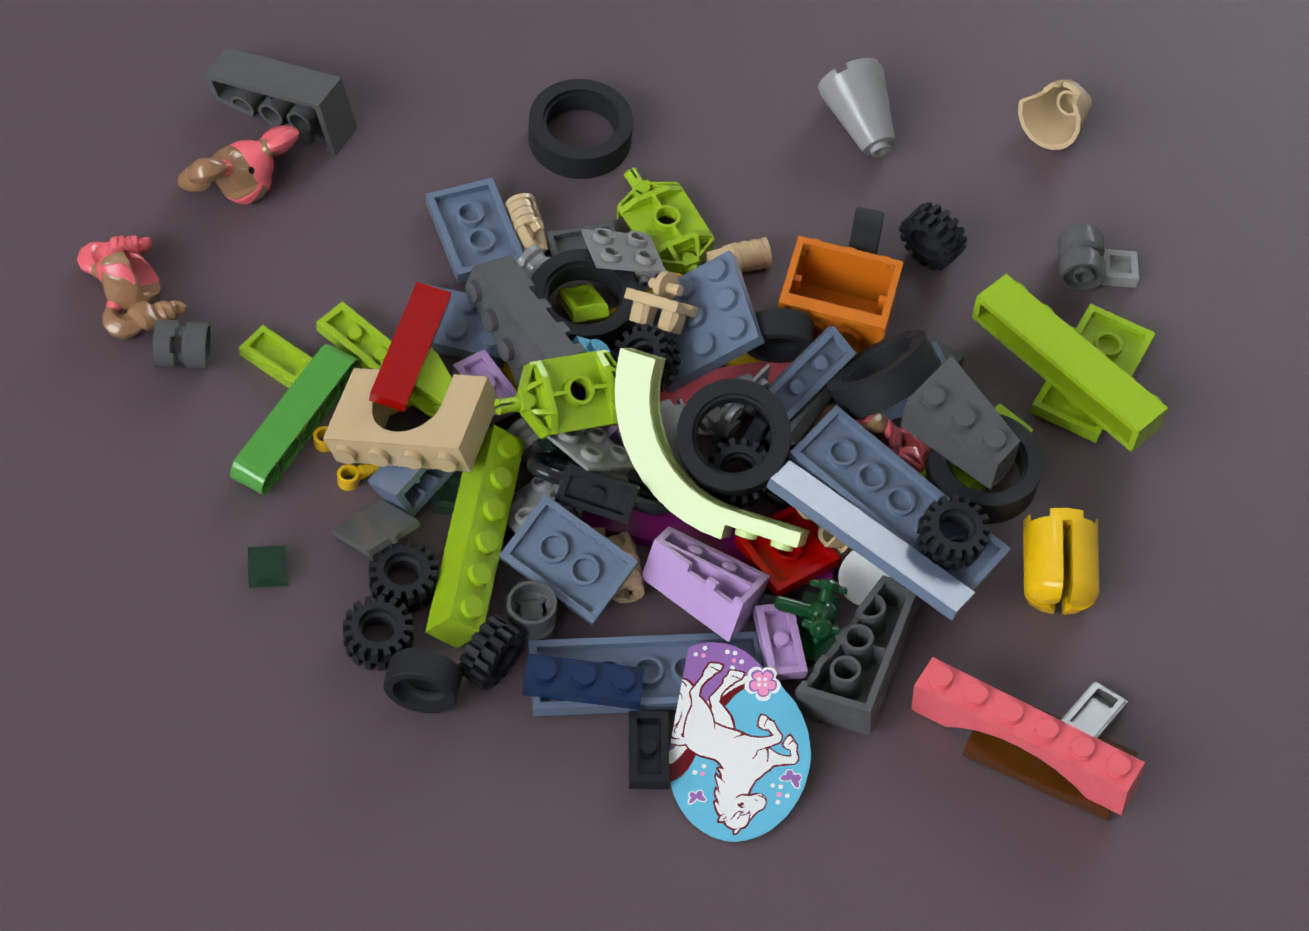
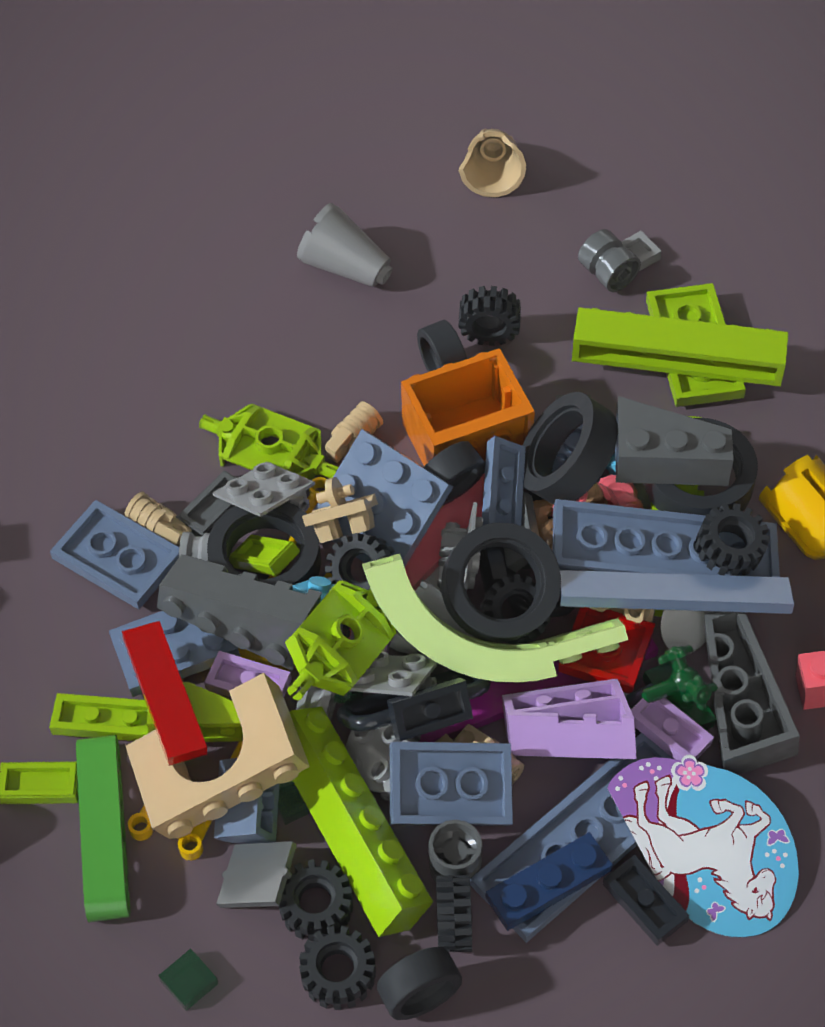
camera: 30 degrees left, 0 degrees up
black tyre [528,79,633,179] -> none

